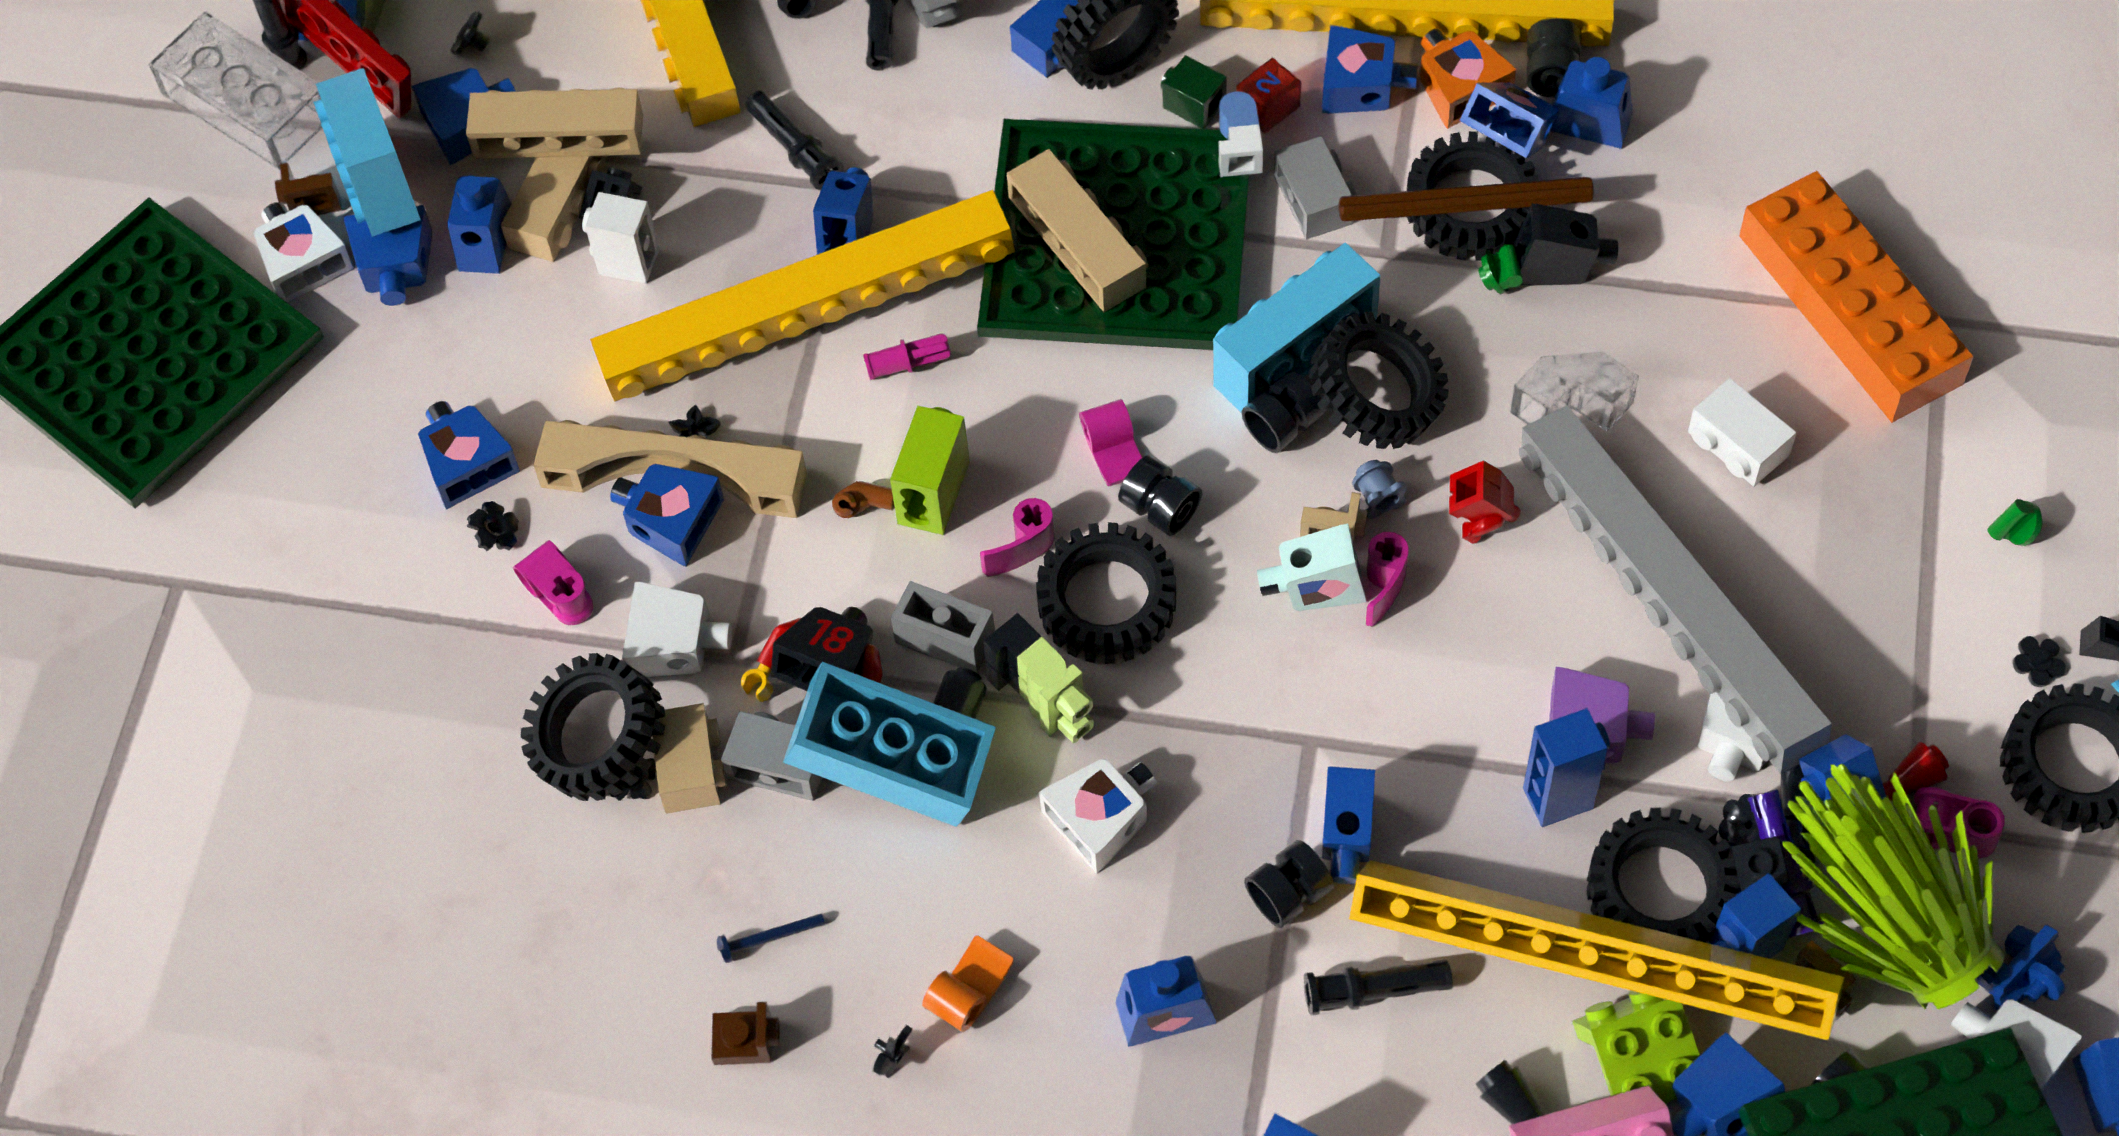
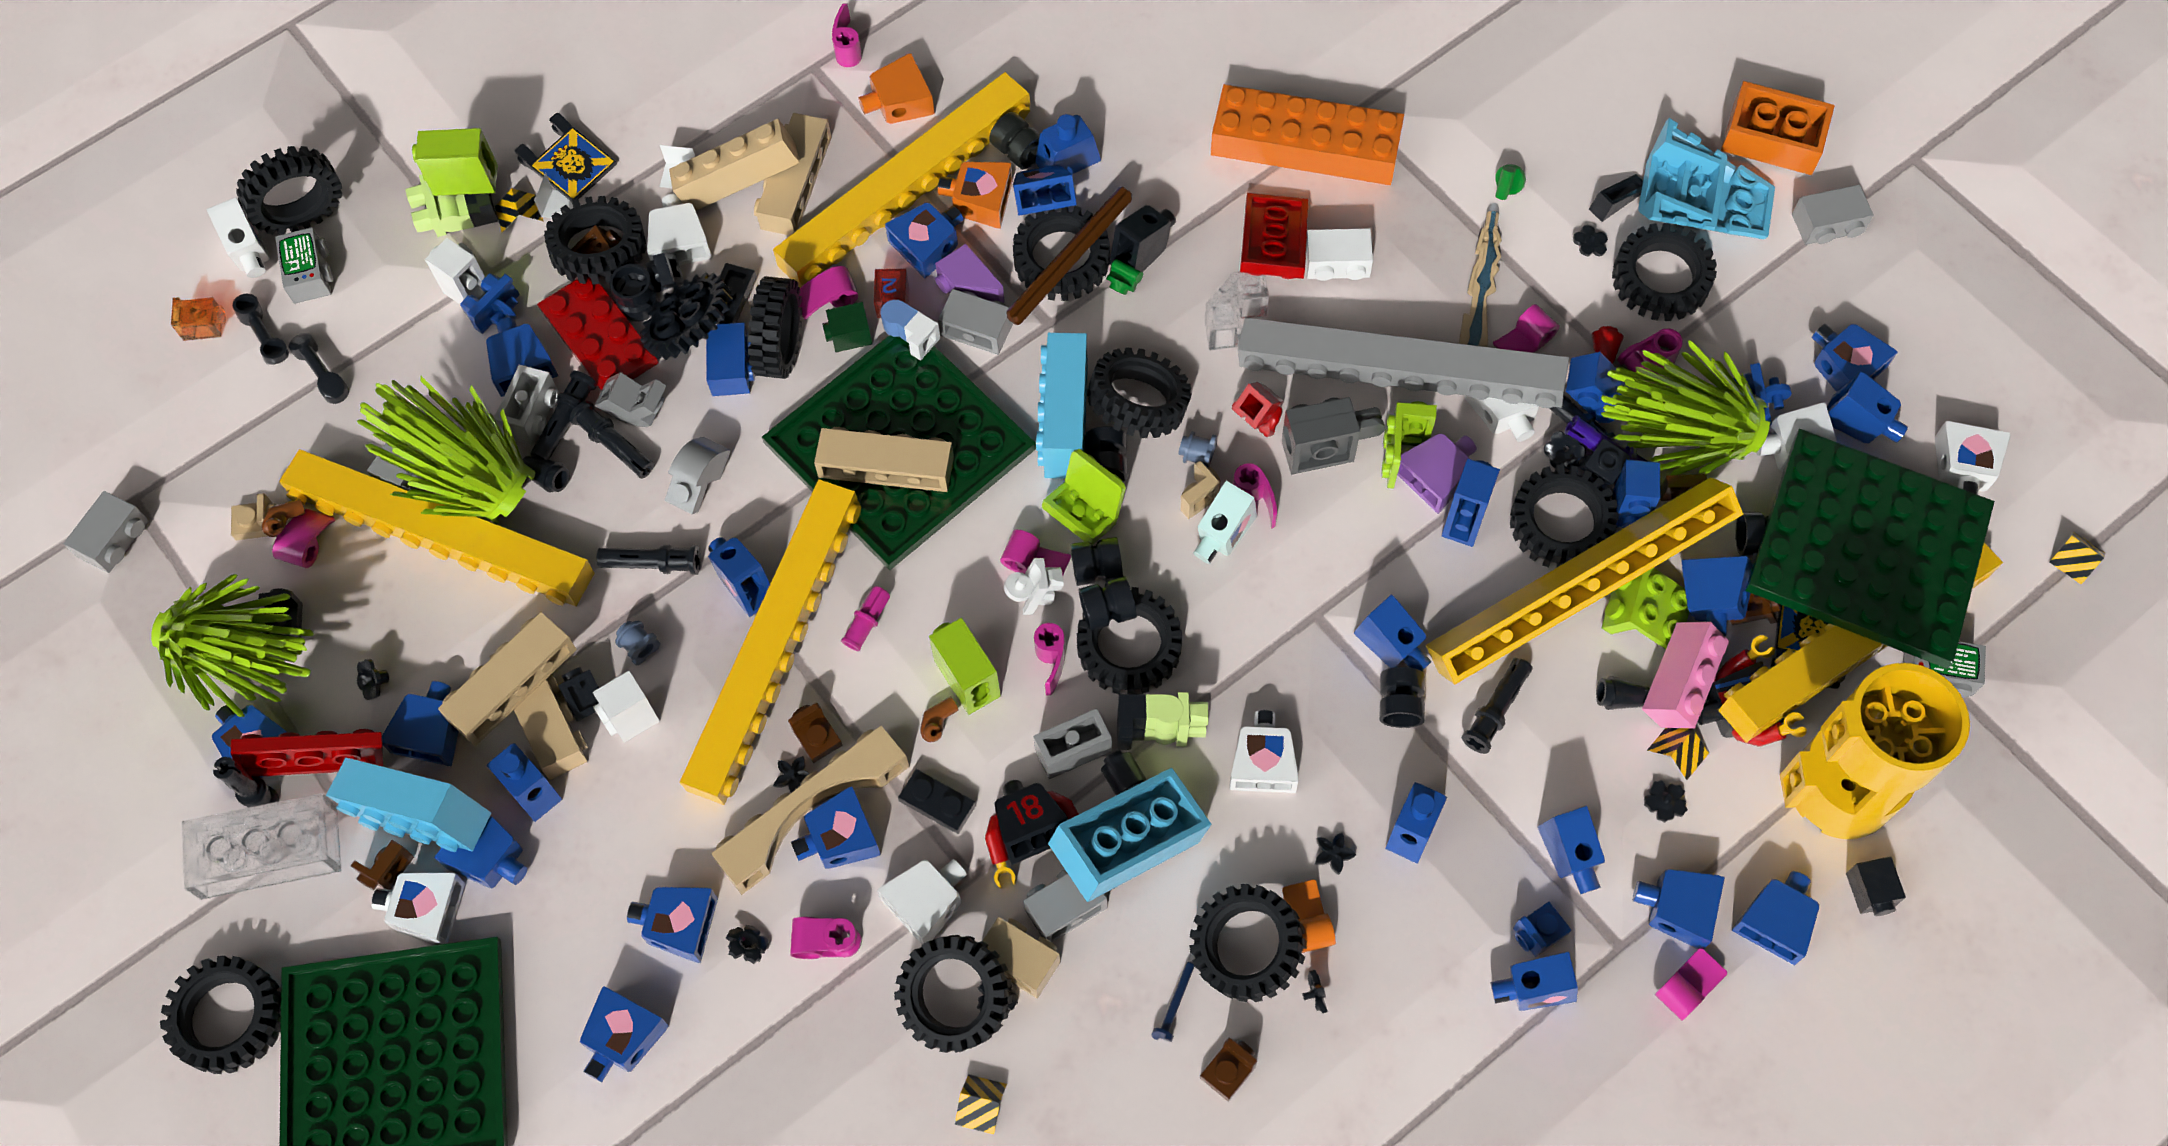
camera: 50 degrees left, 5 degrees up
none -> black tyre [160,956,281,1074]
none -> blue torso [580,986,669,1083]
none -> sand blue brick [615,621,661,666]
none -> light grey brick [665,437,730,514]
none -> reddish brown bracket [788,702,843,764]
none -> dark pink panel [799,266,859,320]
none -> black plate [898,769,976,834]
none -> medium lavender slope [935,244,1005,303]
none -> sticker [955,1074,1007,1134]
none -> white hips [1004,558,1064,615]
none -> lime bracket [1041,449,1126,545]
none -> black wheel [1078,576,1137,631]
none -> black tyre [1189,884,1307,1002]
none -> red plate [1240,193,1308,279]
none -> dark grey brick [1281,397,1385,475]
none -> black plant [1315,832,1356,875]
none -> lime bracket [1381,401,1437,489]
none -> tan sword [1459,211,1502,347]
none -> dark pink panel [1493,304,1560,353]

